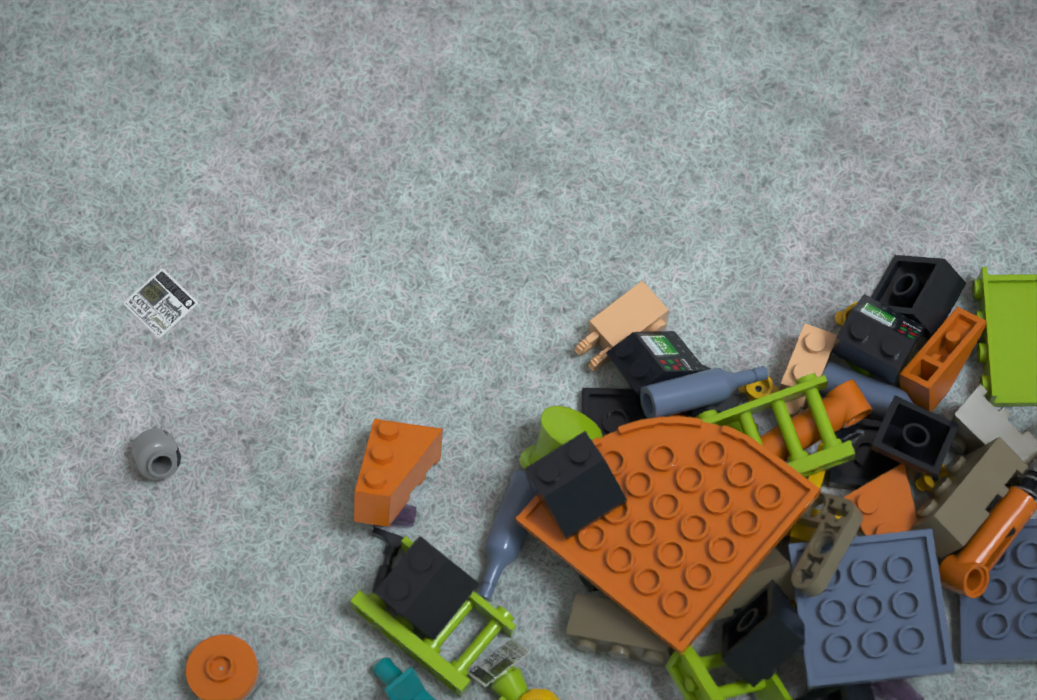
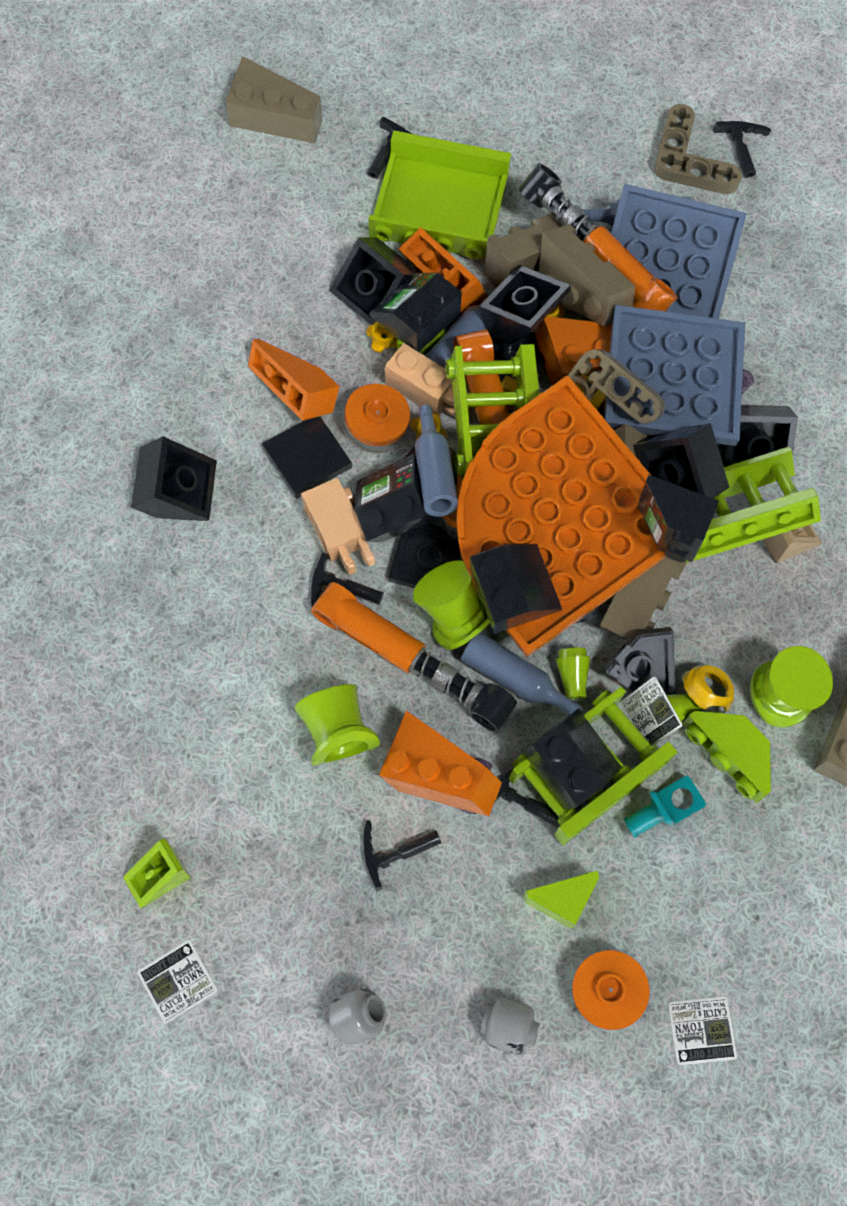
camera: 80 degrees left, 0 degrees up
none -> lime slope [123,838,191,909]
none -> black slope [131,436,217,521]
none -> orange slope [248,338,340,420]
none -> black tile [262,416,352,499]
none -> lime hat [295,684,380,766]
none -> piece [310,582,517,733]
none -> black piece [311,552,384,607]
none -> orange piece [343,384,410,453]
none -> black piece [363,820,442,892]
none -> light grey head [481,997,540,1055]
none -> lime slope [523,871,600,929]
none -> lime cone [556,647,590,699]
none -> black plate [603,627,676,695]
none -> black slope [638,474,719,562]

